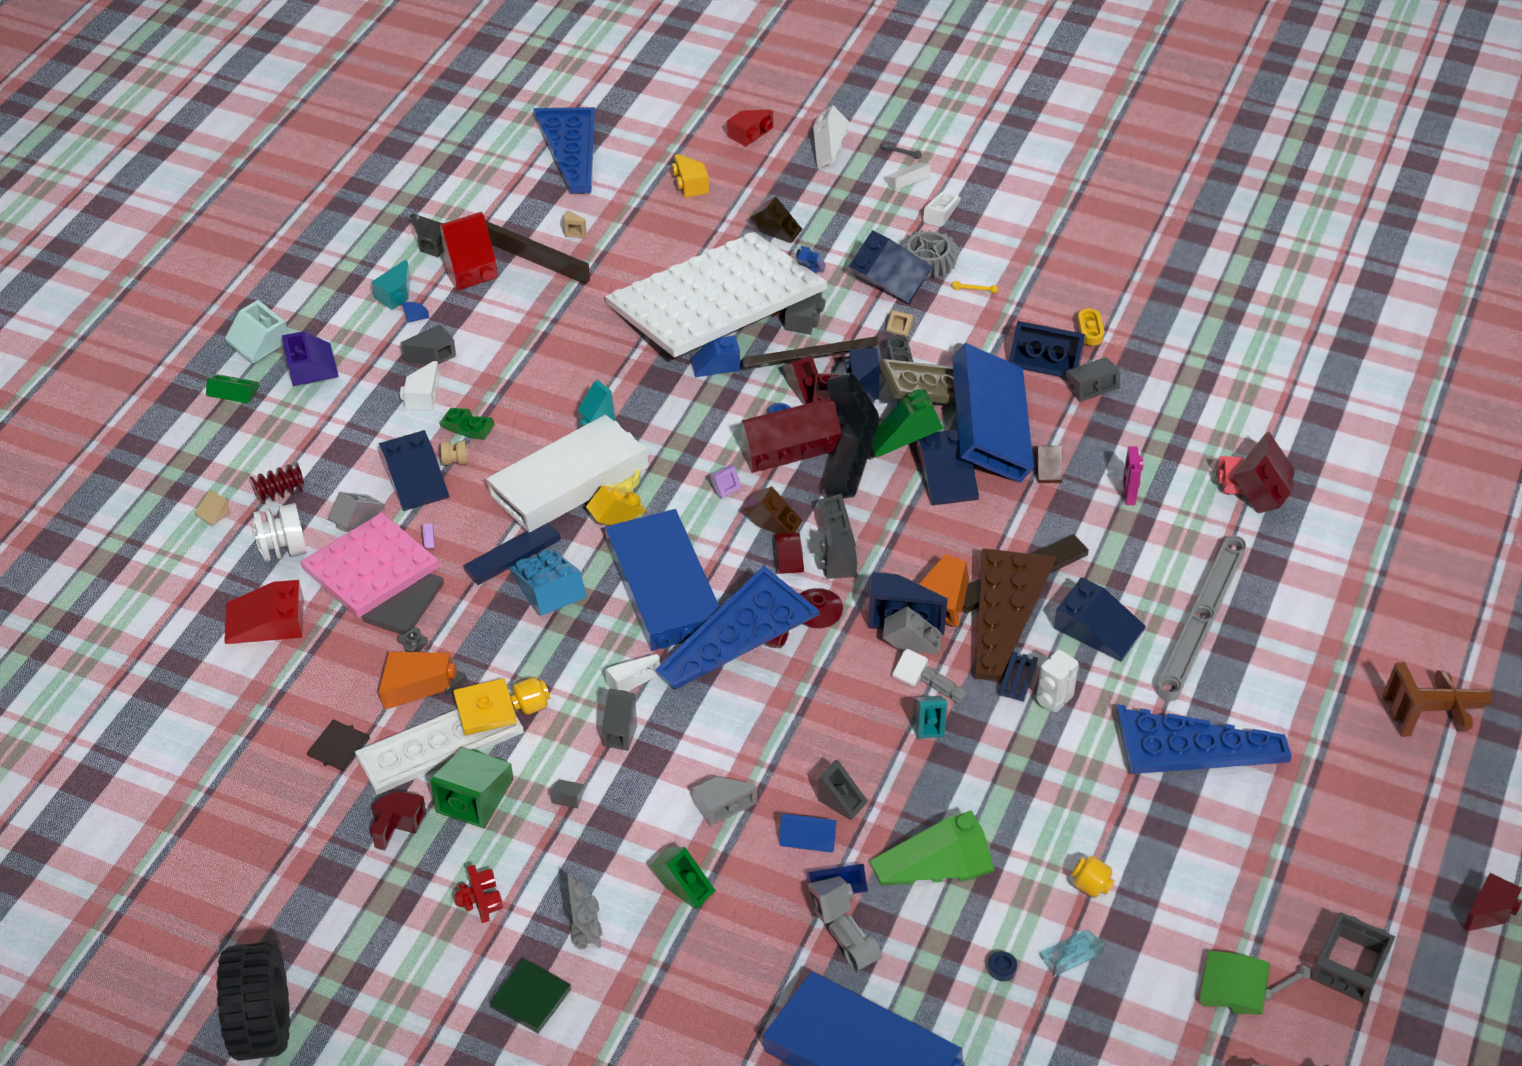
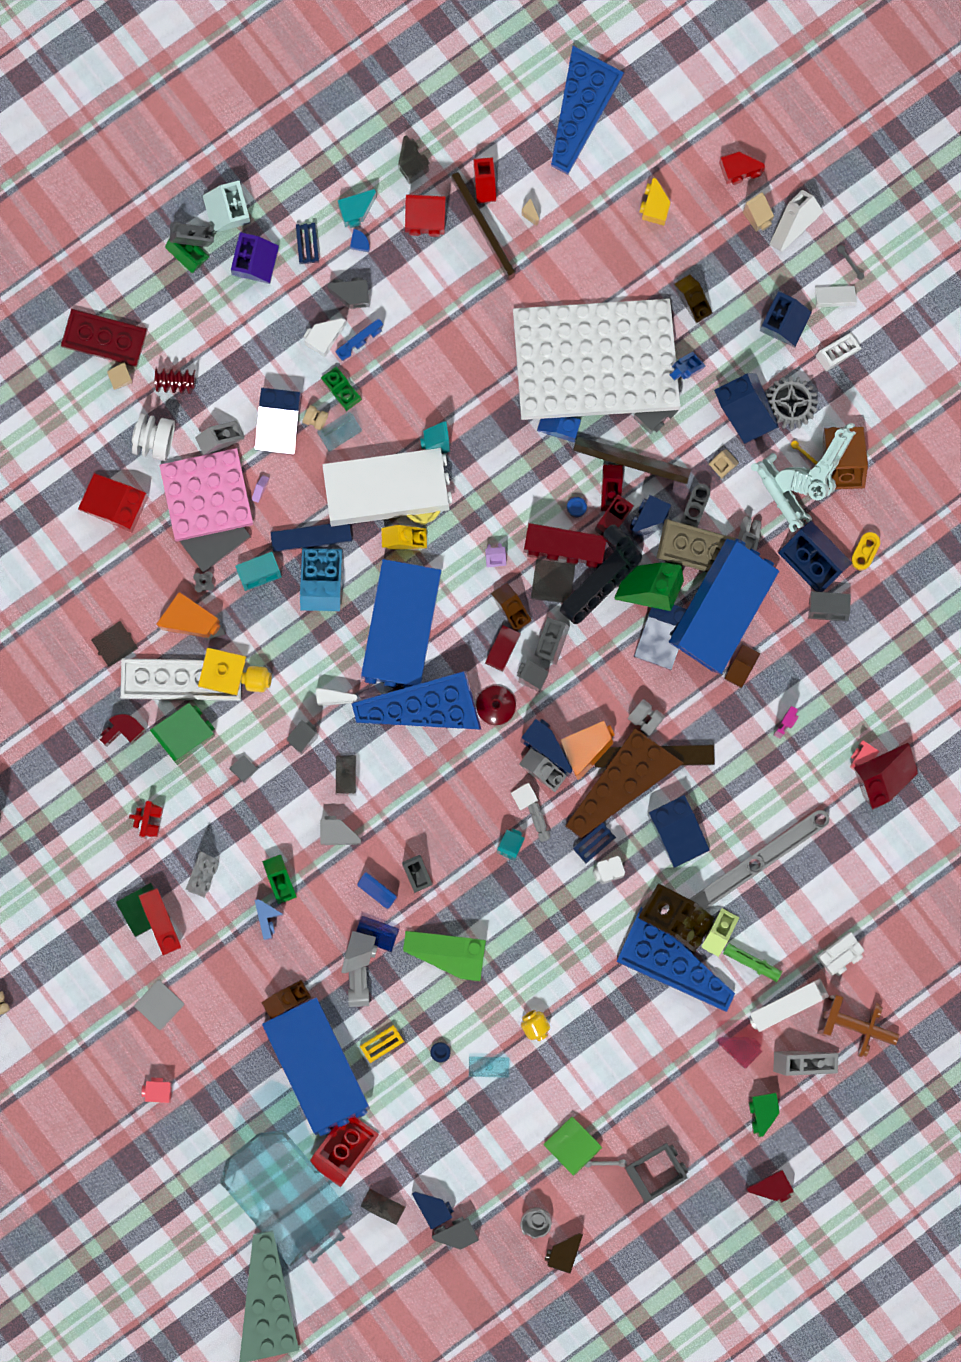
camera: 25 degrees right, 35 degrees up
none -> dark red tile [61,309,148,367]
none -> red slope [139,888,182,955]
none -> dark grey hinge [170,222,214,247]
none -> teal hinge [235,552,282,591]
none -> medium blue slope [255,899,283,940]
none -> reddish brown slope [261,980,311,1019]
none -> dark blue tile [296,223,319,264]
none -> clear light blue slope [317,412,362,452]
none -> blue hinge [335,319,384,361]
none -> clear smoke slope [336,755,356,796]
none -> yellow tile [360,1025,404,1063]
none -> red slope [473,157,496,203]
none -> clear smoke tile [531,559,575,604]
none -> light grey wheel [627,699,665,736]
none -> dark brown bracket [638,883,715,953]
none -> yellowish green slope [701,908,739,957]
none -> clear pink slope [715,1037,762,1069]
none -> bright green pin [723,943,783,983]
none -> tan slope [743,192,774,232]
none -> green slope [748,1093,780,1137]
none -> white slope [750,978,829,1032]
none -> light aqua piece [751,423,856,532]
none -> dark blue slope [760,291,812,348]
none -> light grey slope [773,1051,839,1076]
none -> white brick [817,932,865,976]
none -> dark orange slope [823,426,868,490]

